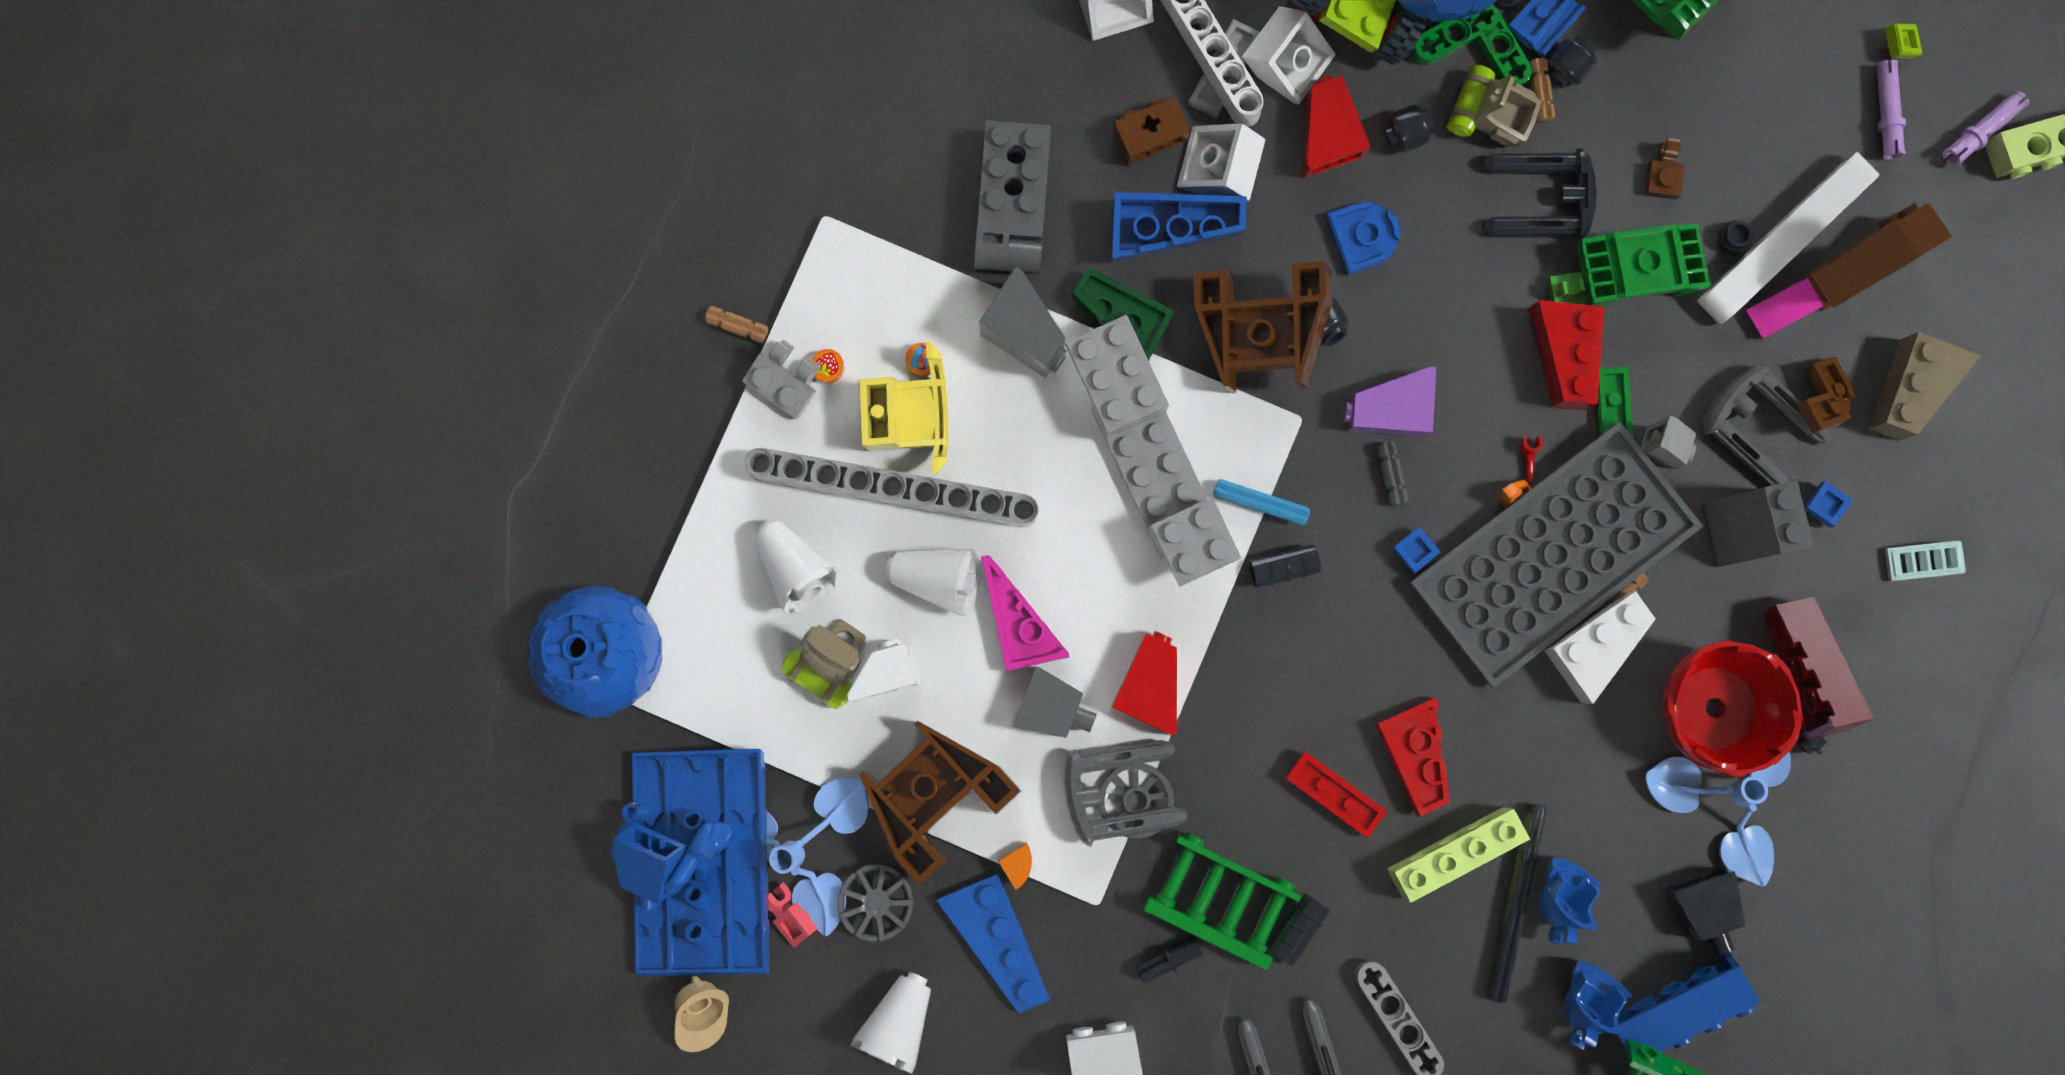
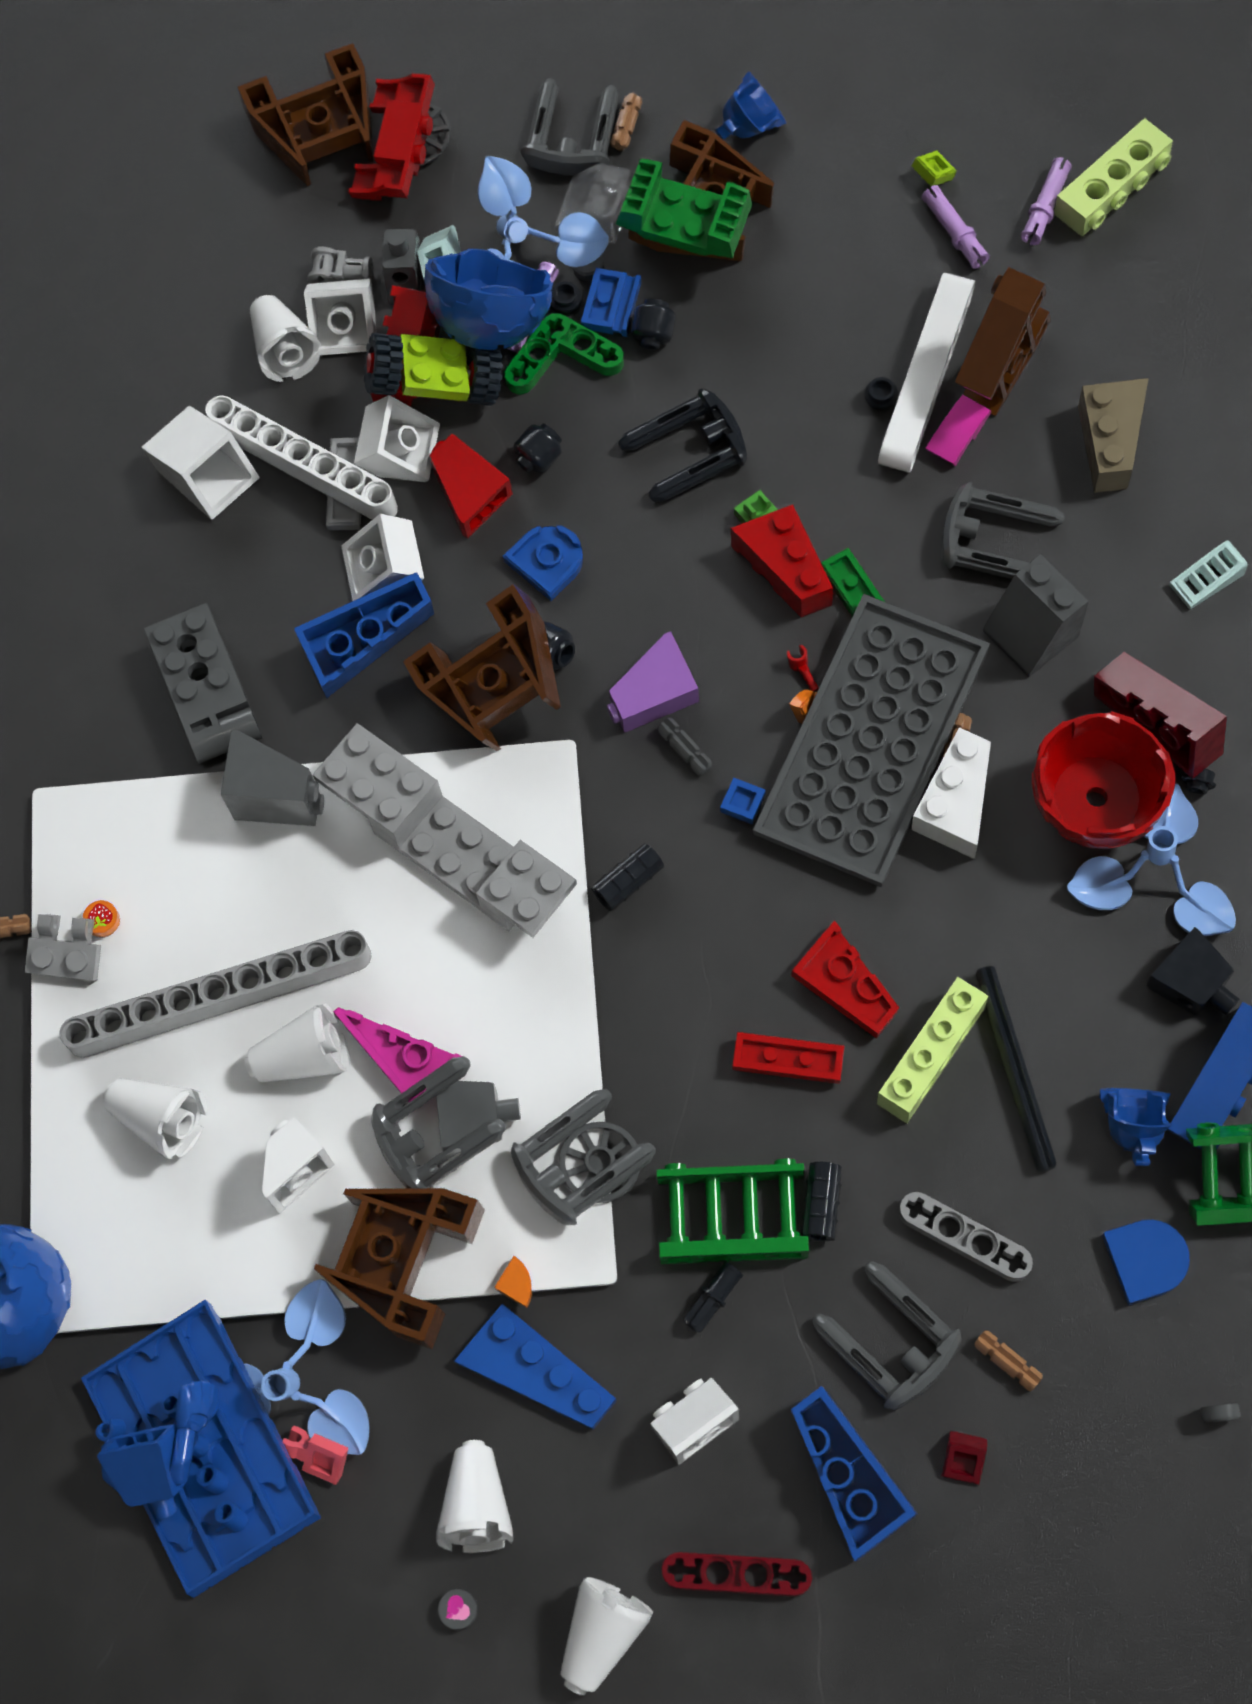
camera: 15 degrees left, 15 degrees down
tan piece [674,976,729,1052] -> none
dark tan piece [781,619,866,710] -> none
dark grey wheel [838,864,914,942] -> none
light yellow piece [859,341,949,474] -> none
orange tile [905,343,931,377] -> none
dark green wing [1072,267,1175,361] -> none
red slope [1111,631,1177,736] -> none
reddish brown brick [1113,97,1190,166] -> none
dark azure axle [1213,479,1310,525] -> none
dark tan piece [1446,65,1542,147] -> none
medium nougat axle [1530,58,1555,122] -> none
blue helmet [1539,857,1602,945] -> none
green plate [1576,223,1711,307] -> none
light grey slope [1641,416,1696,469] -> none
reddish brown plate [1644,137,1685,199] -> none
reddish brown plate [1797,357,1855,434] -> none
blue plate [1804,481,1853,528] -> none
none -> dark grey piece [371,1056,506,1188]

